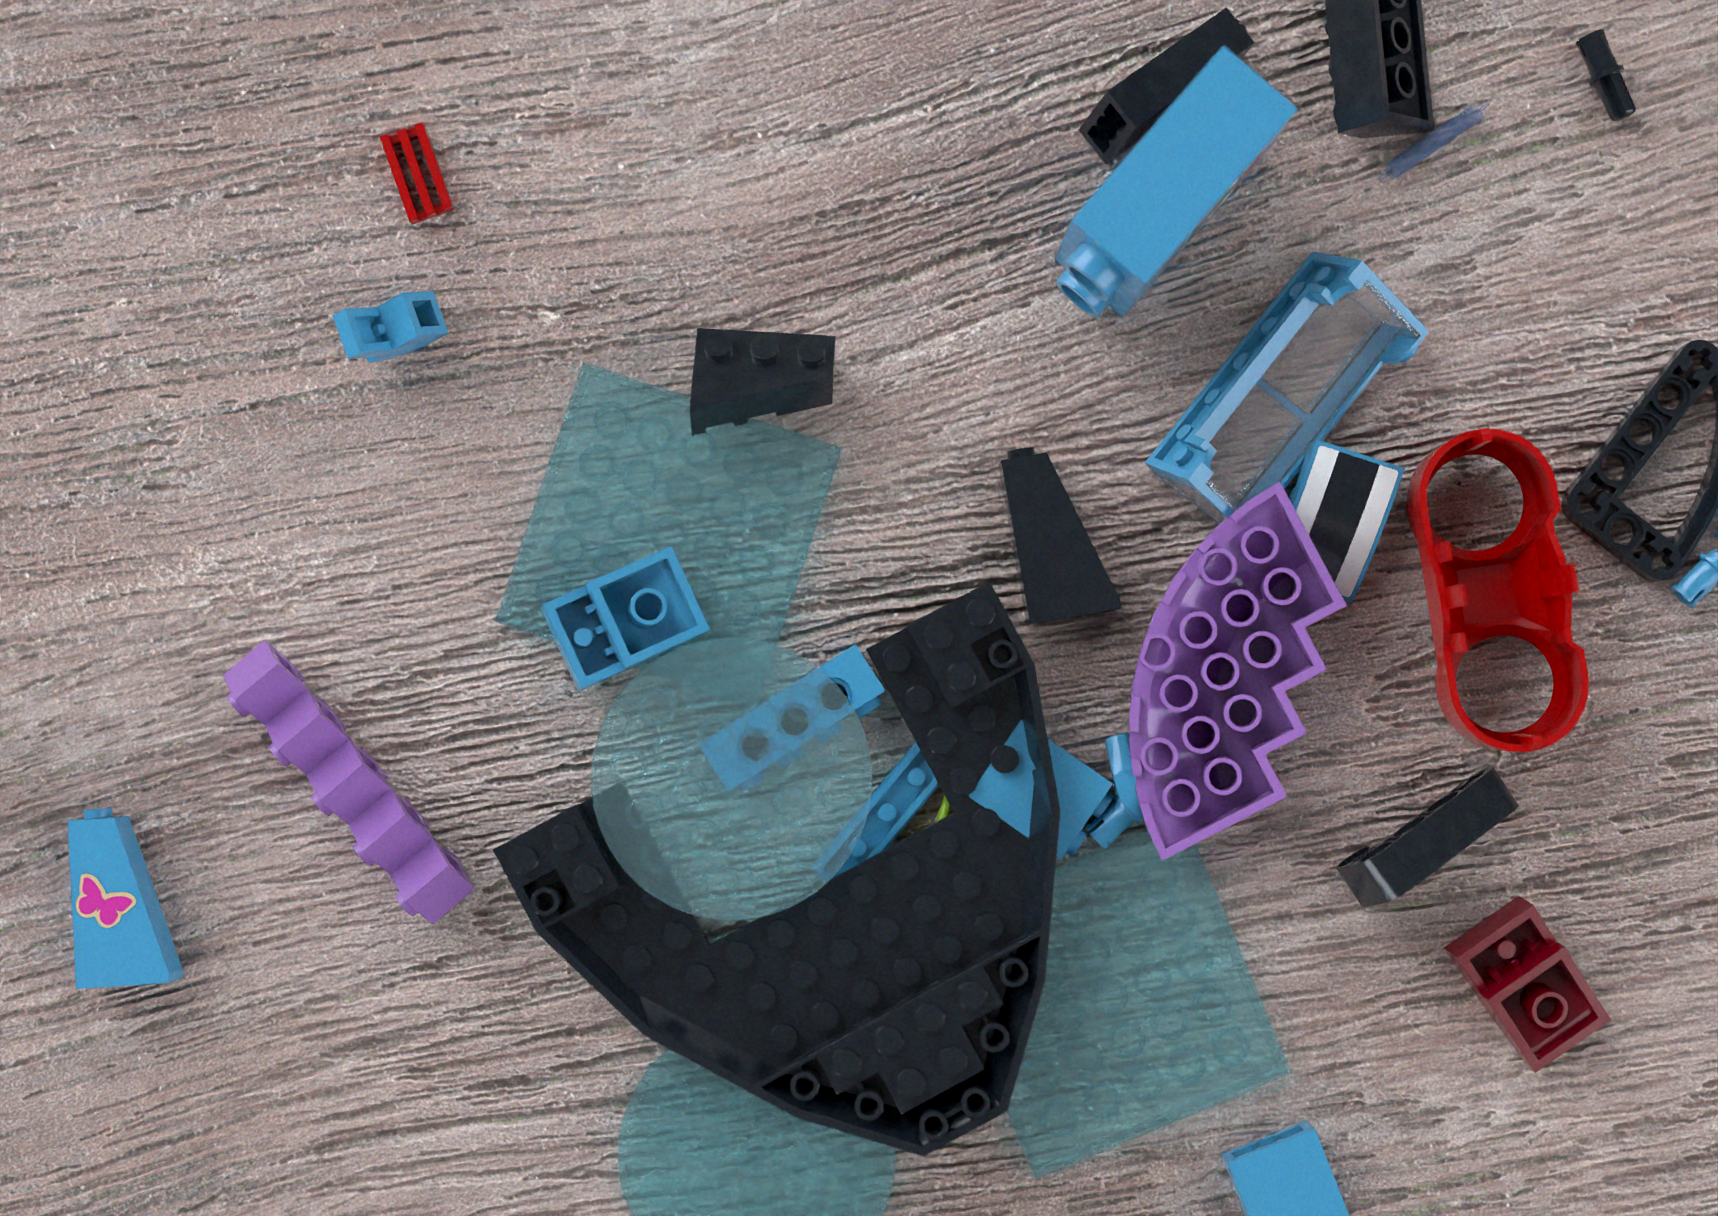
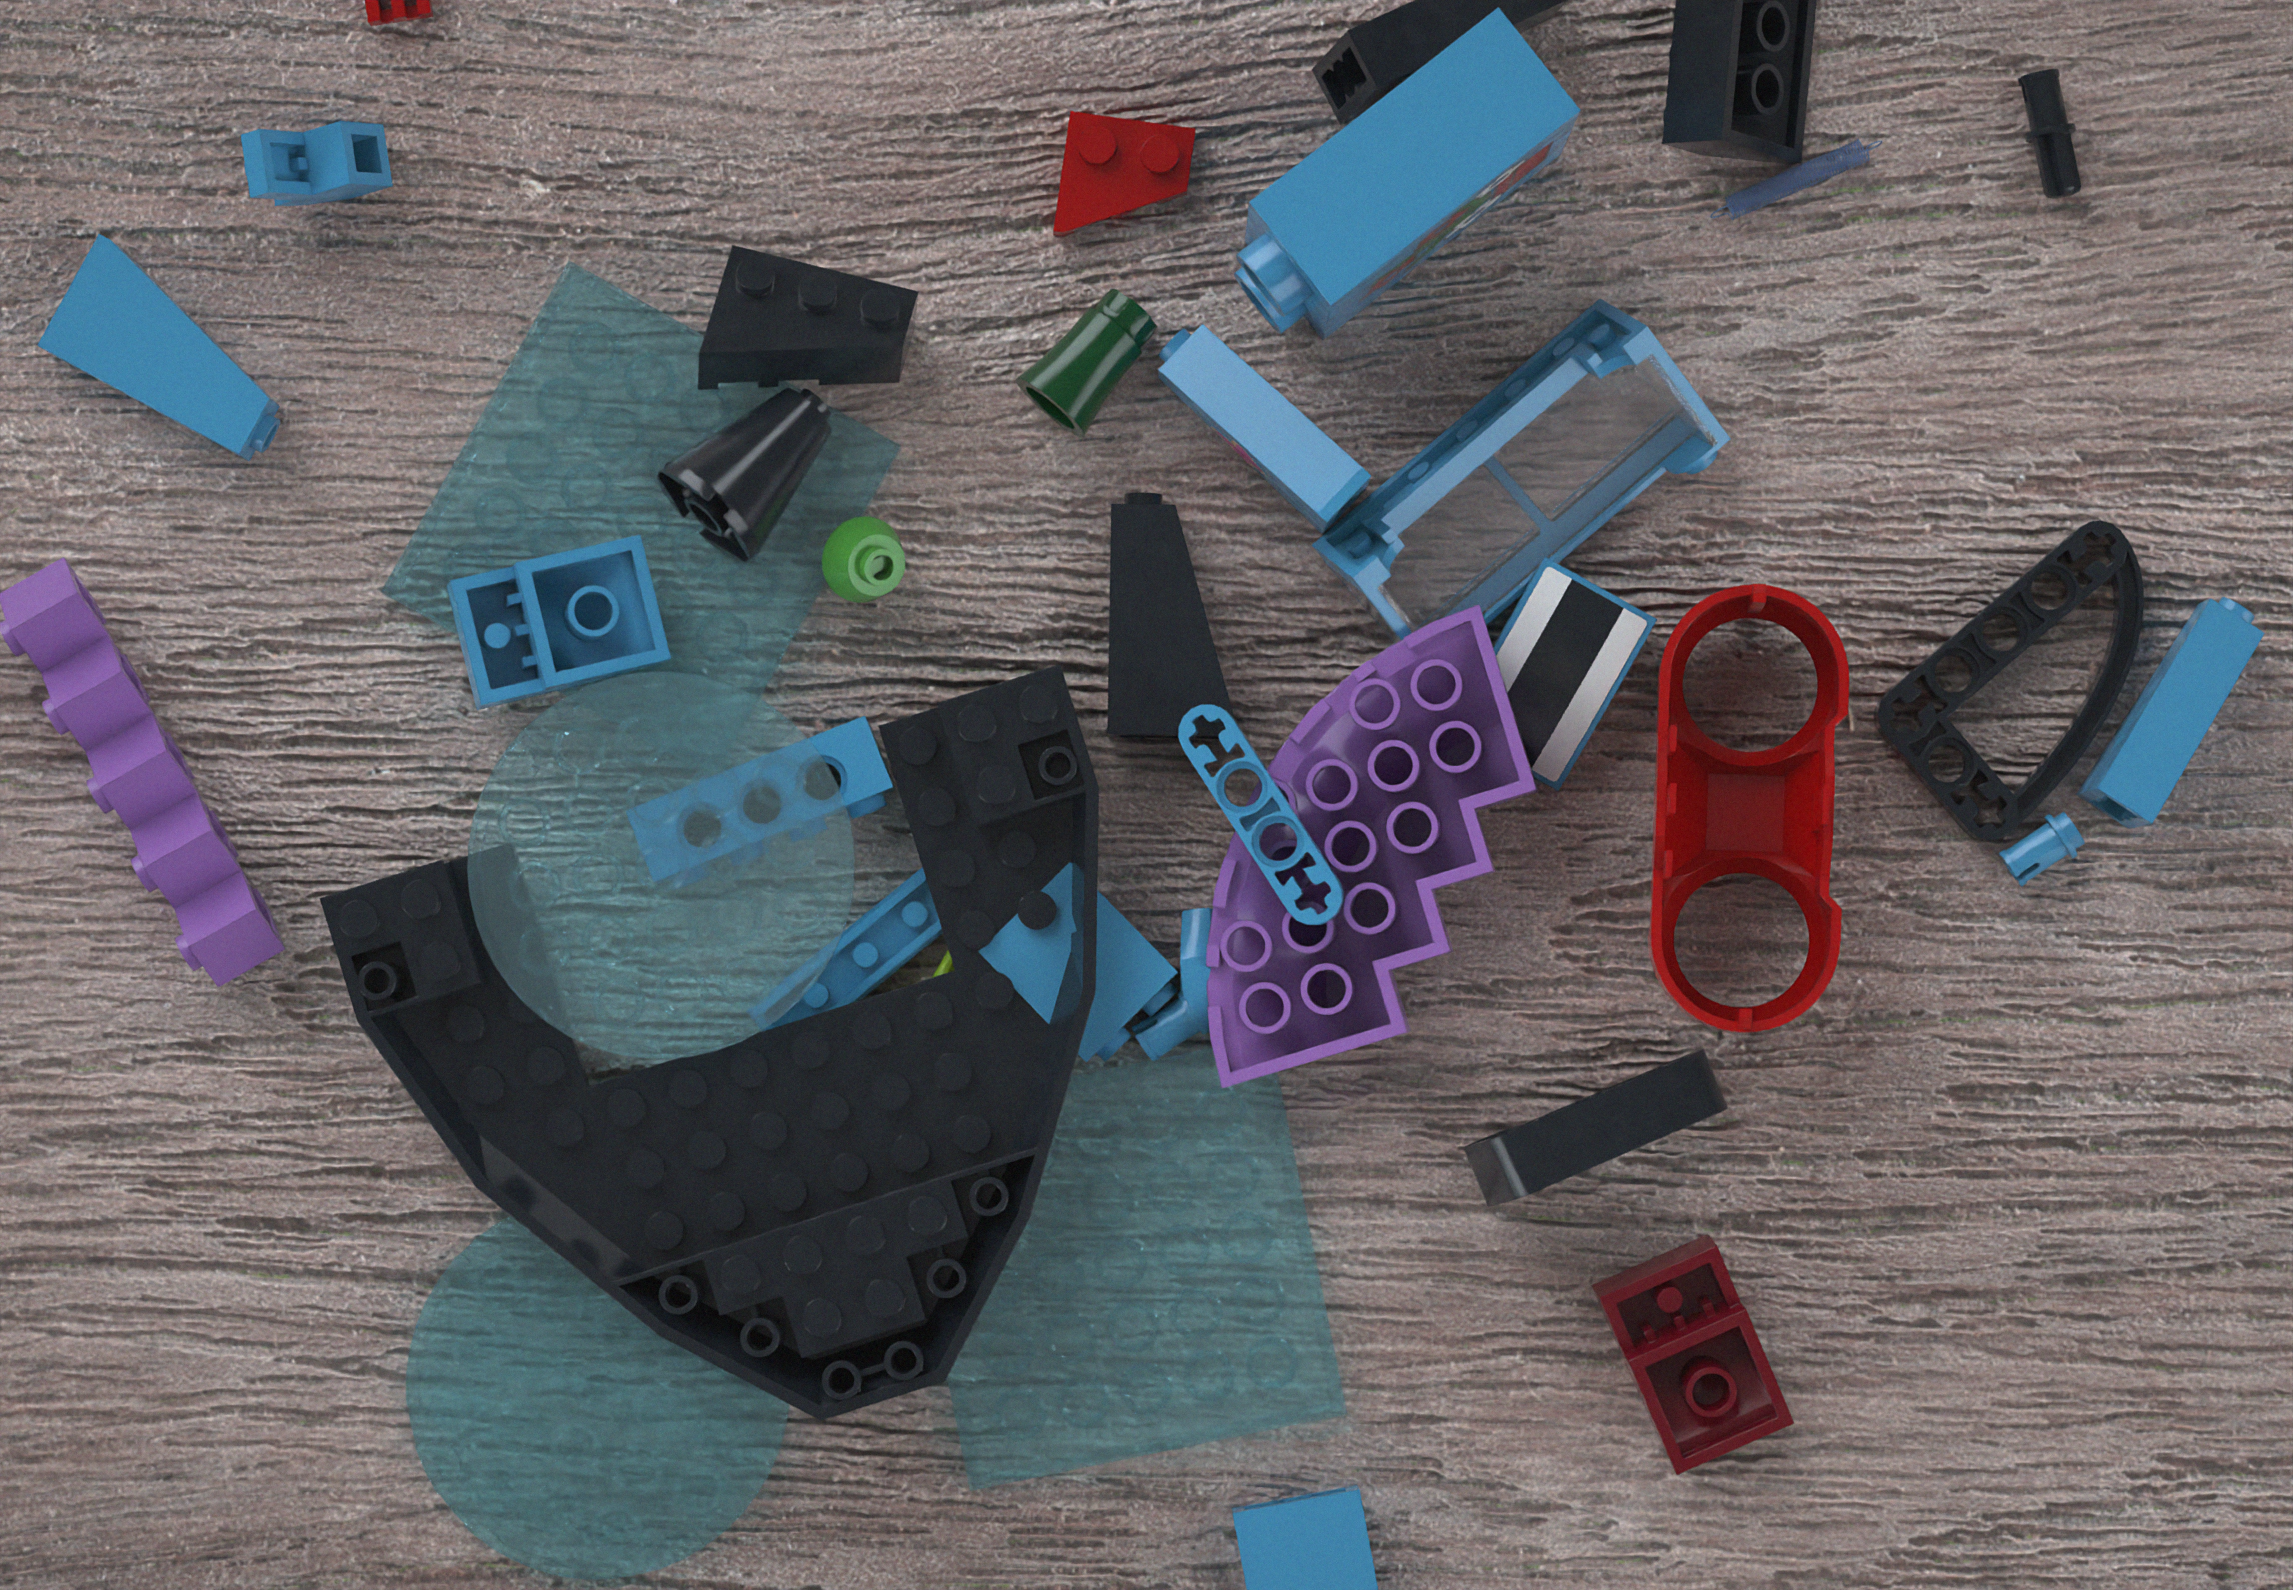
camera: 10 degrees right, 0 degrees up
none -> dark azure slope [37,234,280,461]
none -> black cone [657,388,832,563]
none -> bright green cone [822,516,906,603]
none -> dark green plant [1016,289,1157,437]
none -> red wing [1053,111,1196,236]
none -> dark azure slope [1158,324,1371,535]
none -> dark azure beam [1178,704,1344,925]

